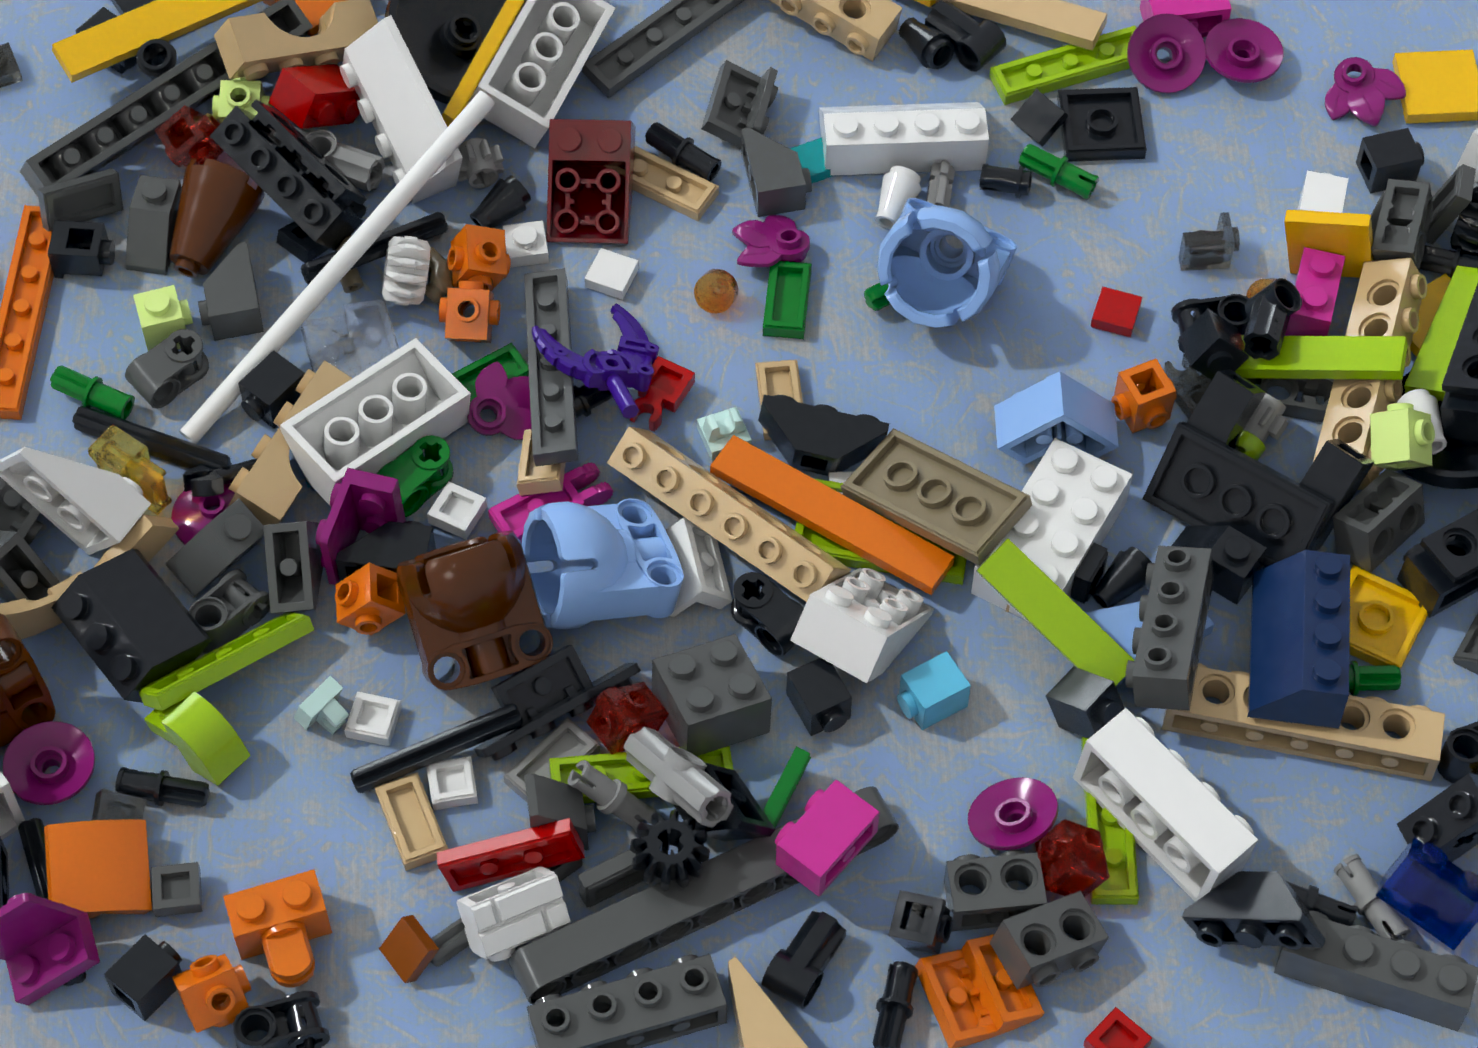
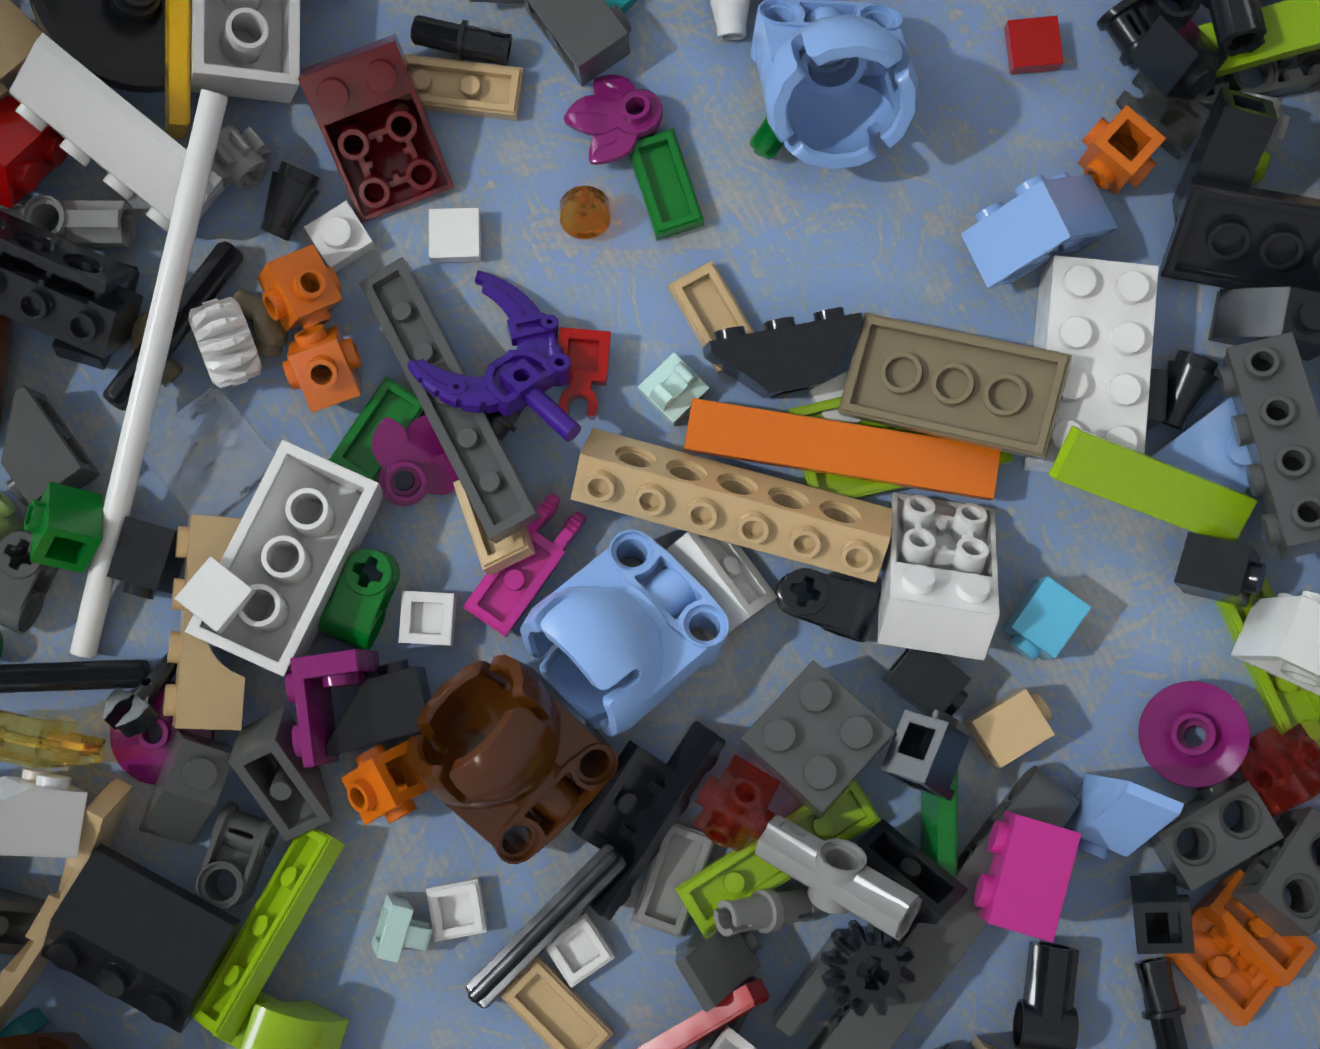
camera: 15 degrees left, 25 degrees up
none -> green brick [24,482,103,573]
none -> white tile [174,556,256,634]
none -> black brick [880,709,970,801]
none -> tan brick [963,688,1055,768]
none -> light blue slope [1064,773,1184,860]

